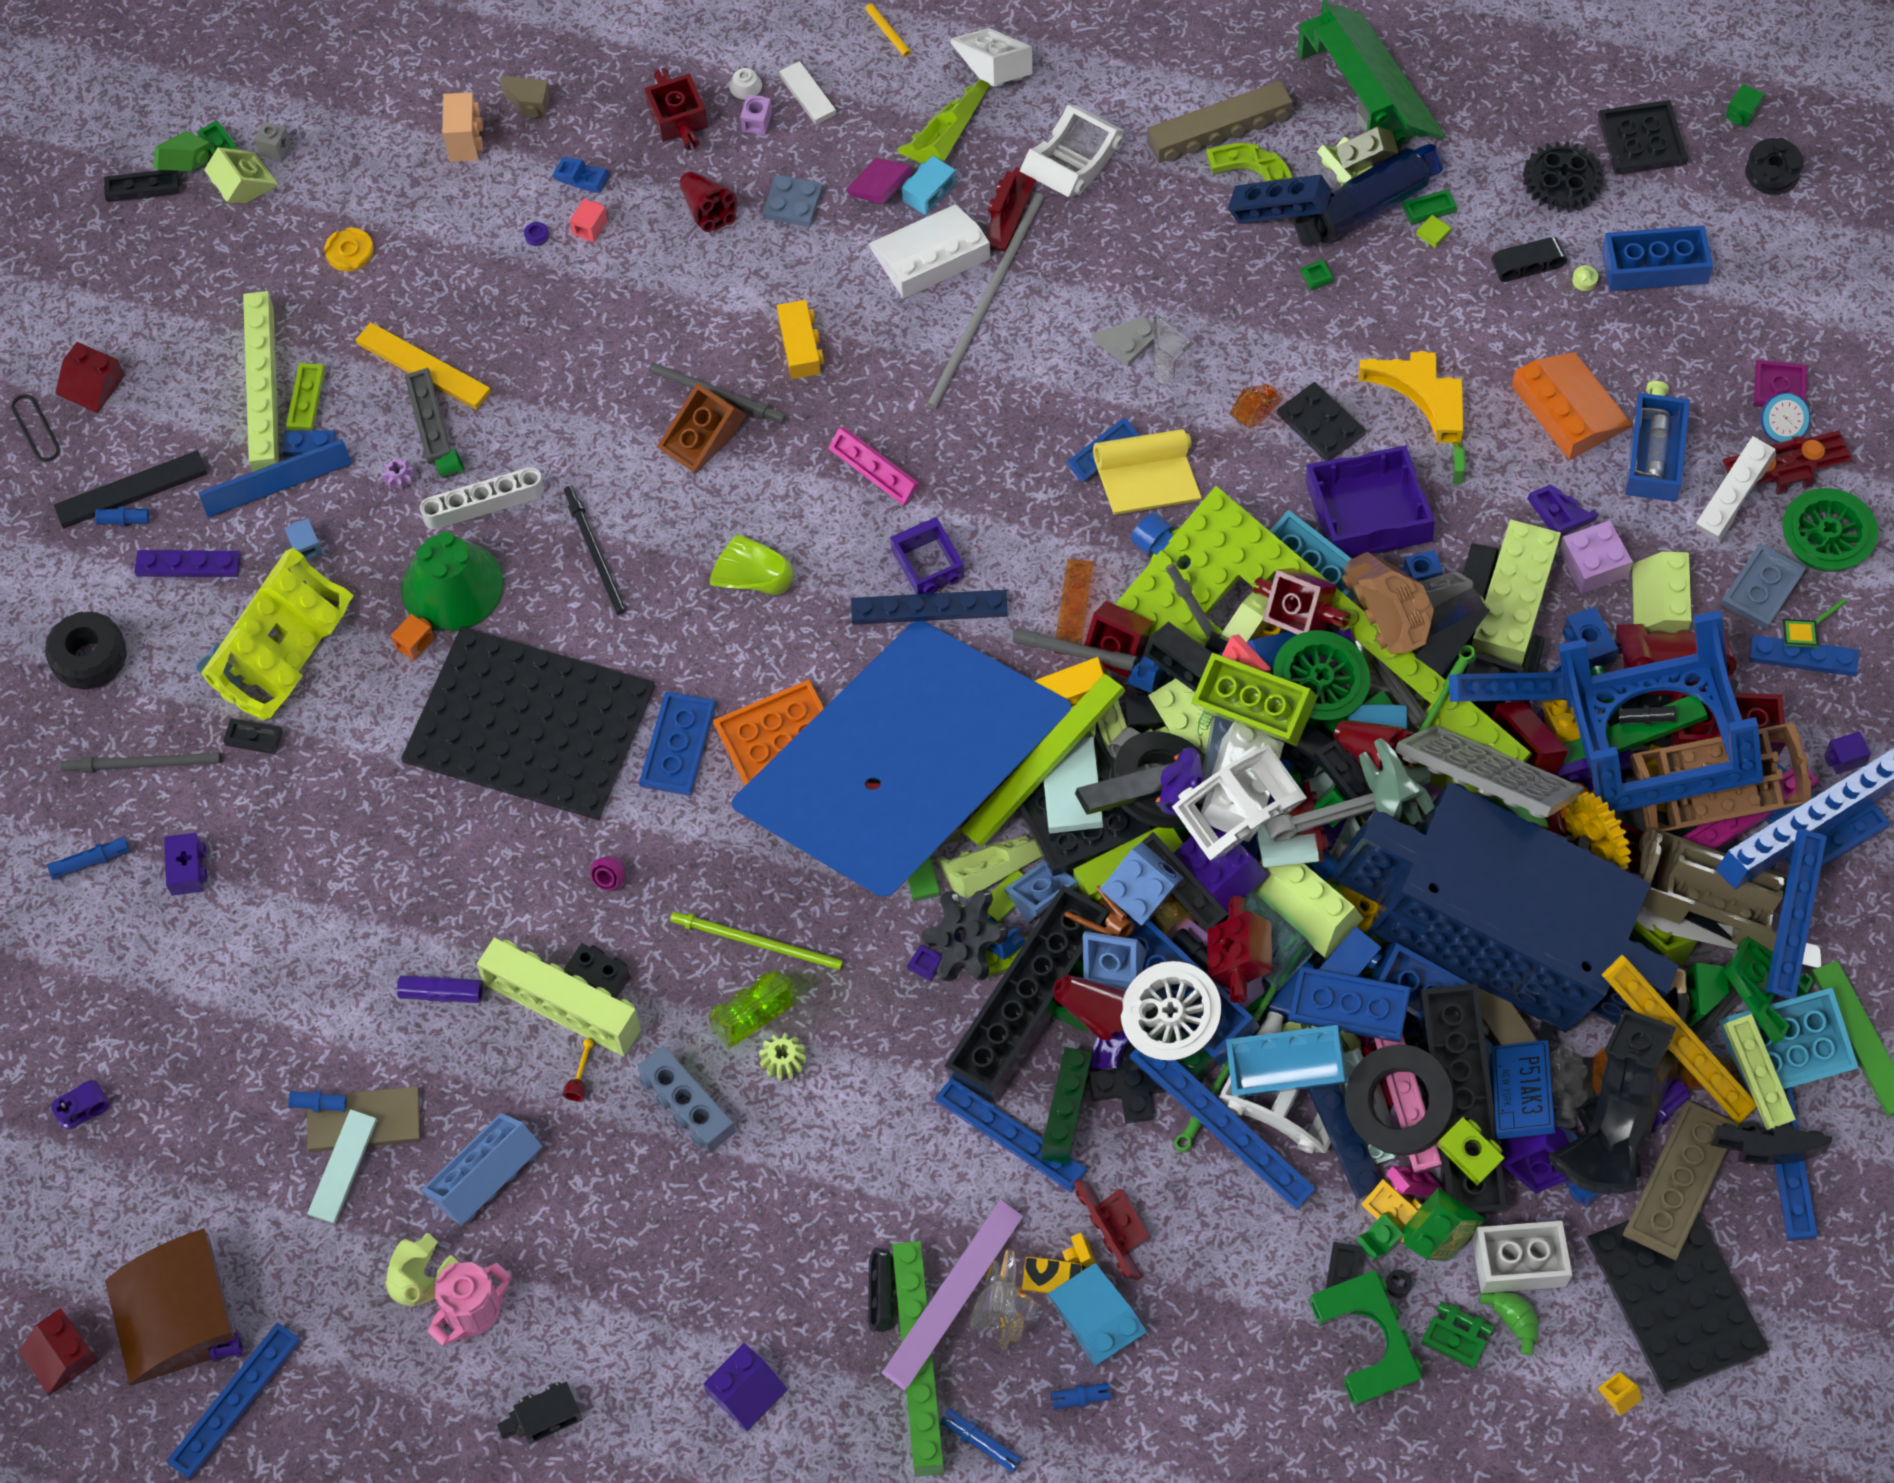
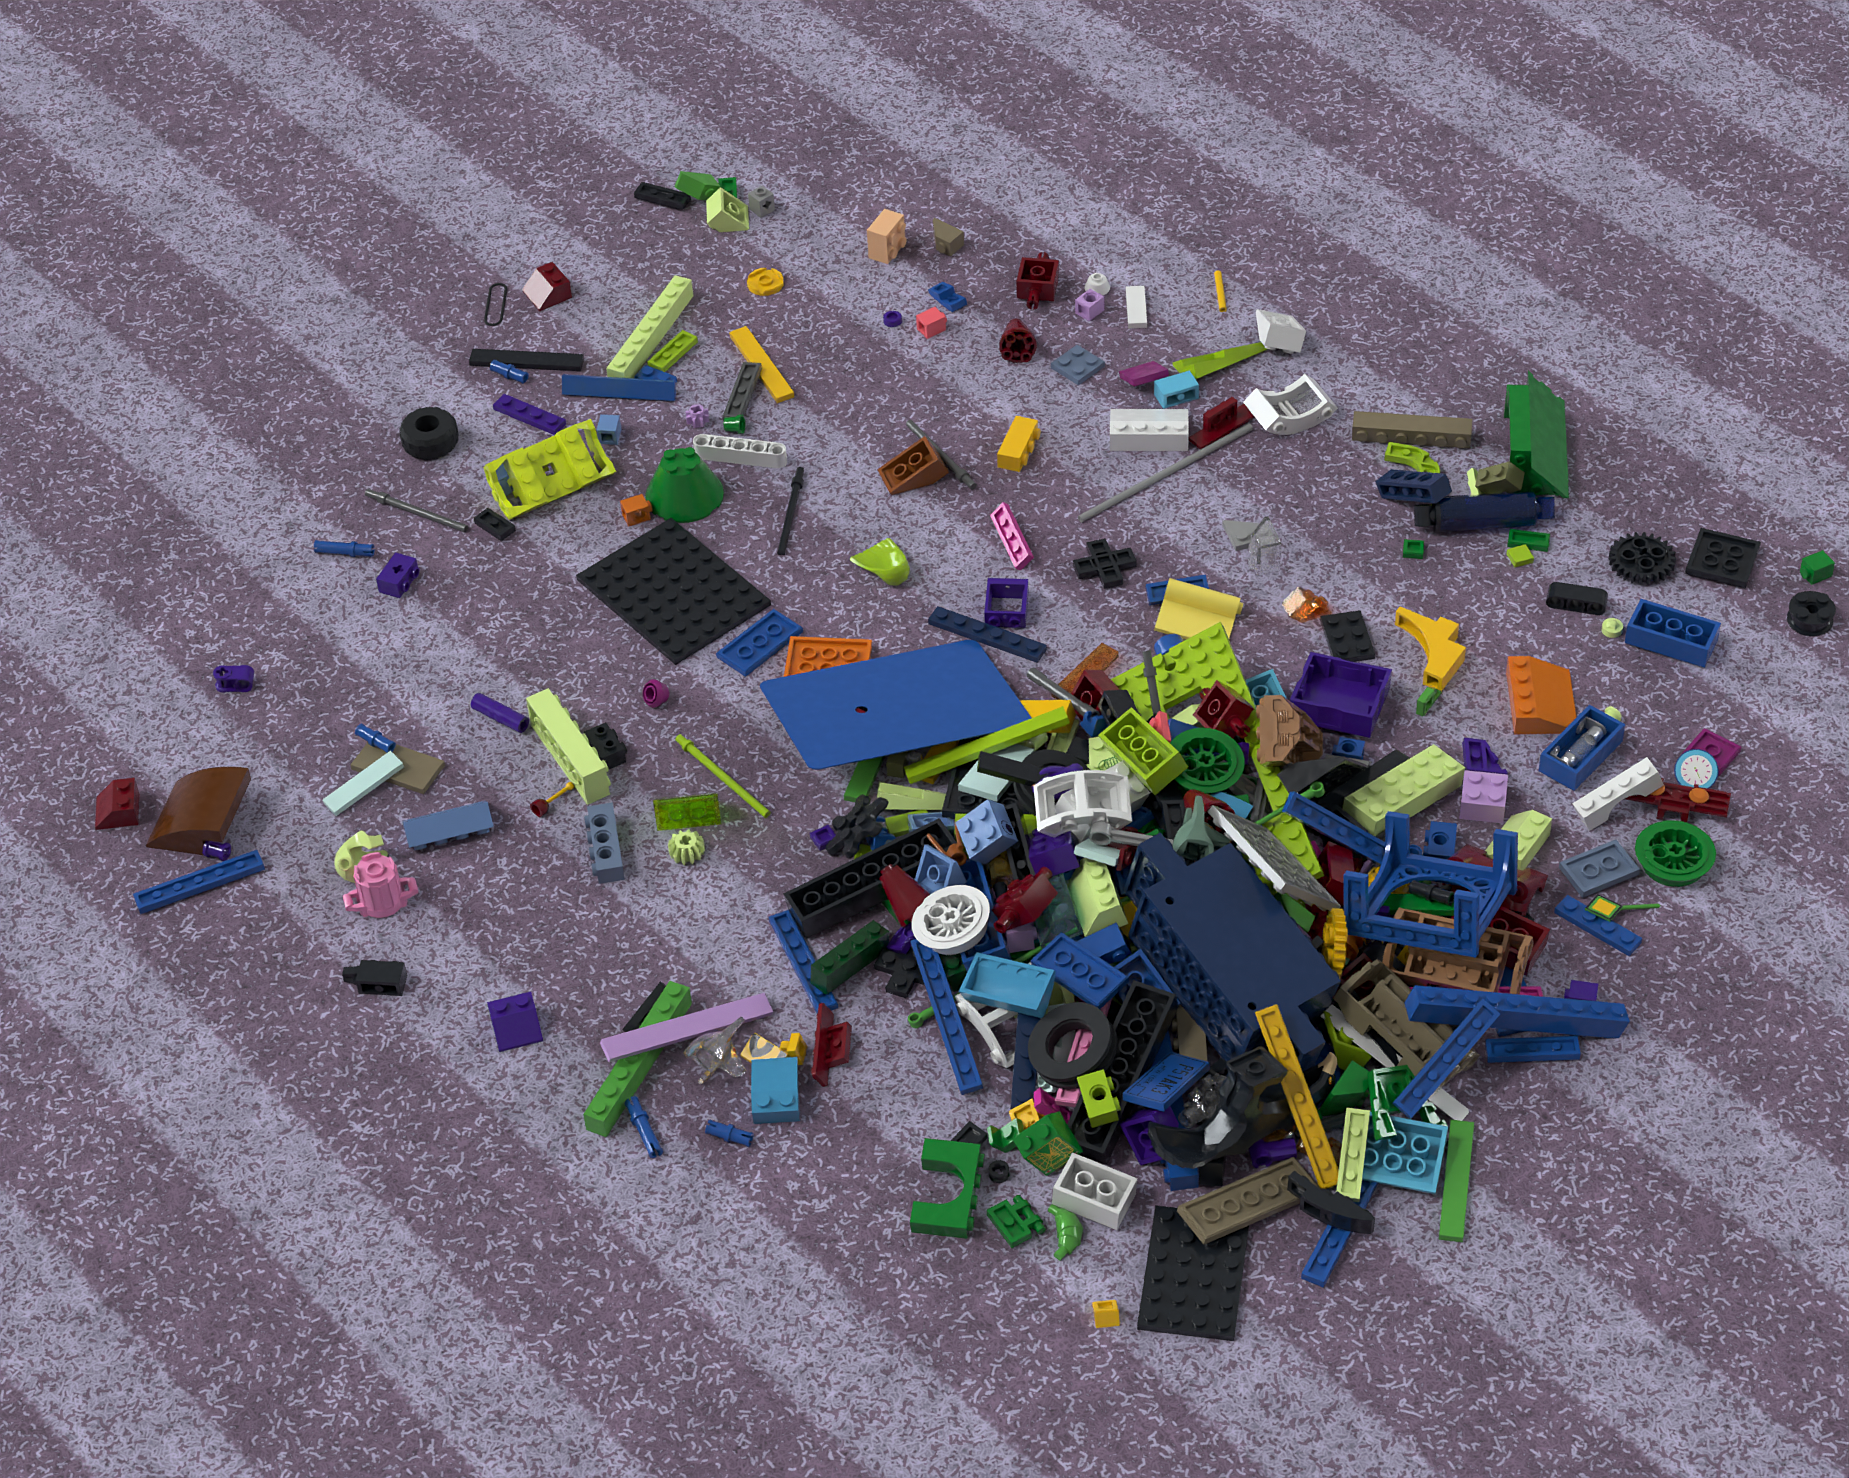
camera: 30 degrees right, 15 degrees down
none -> black plate [1073,538,1137,589]

